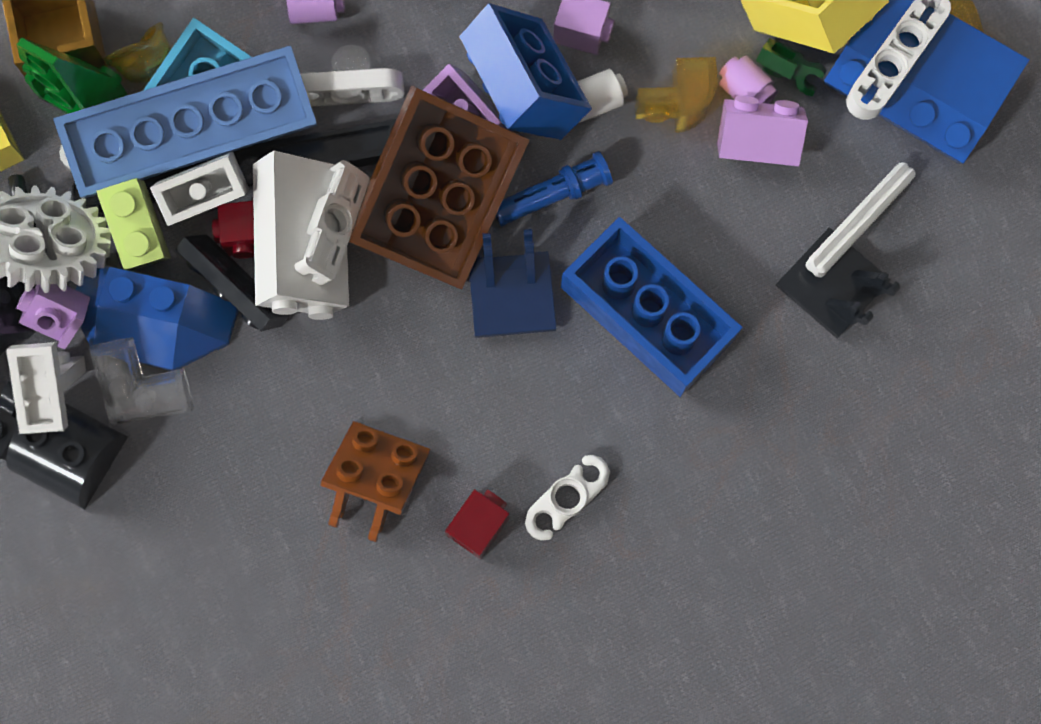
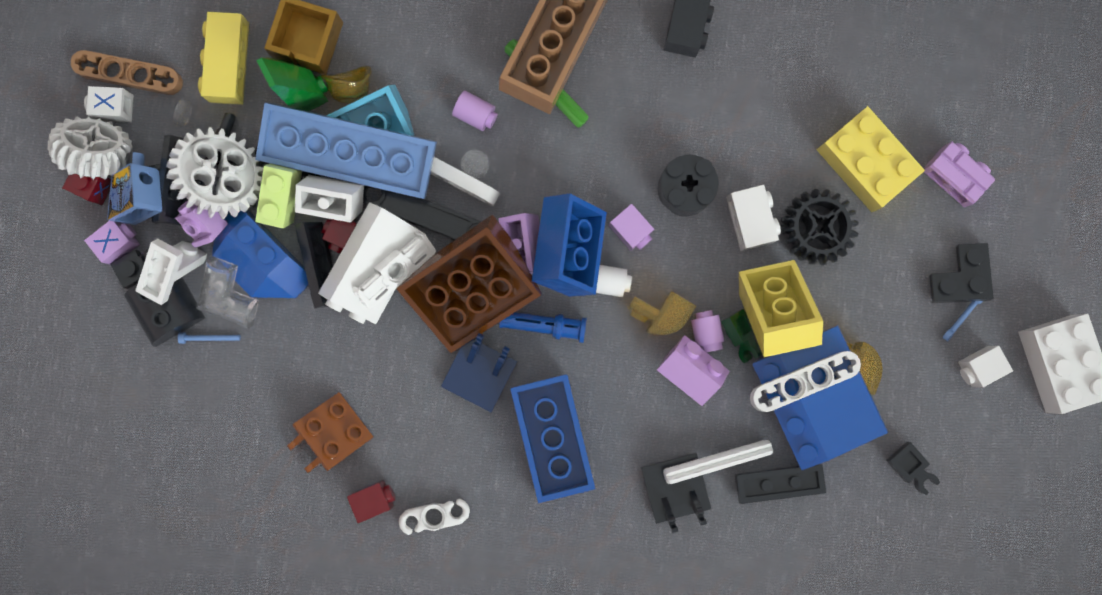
camera: 30 degrees right, 10 degrees up
none -> medium blue piece [178,332,241,344]
none -> black plate [735,464,826,504]

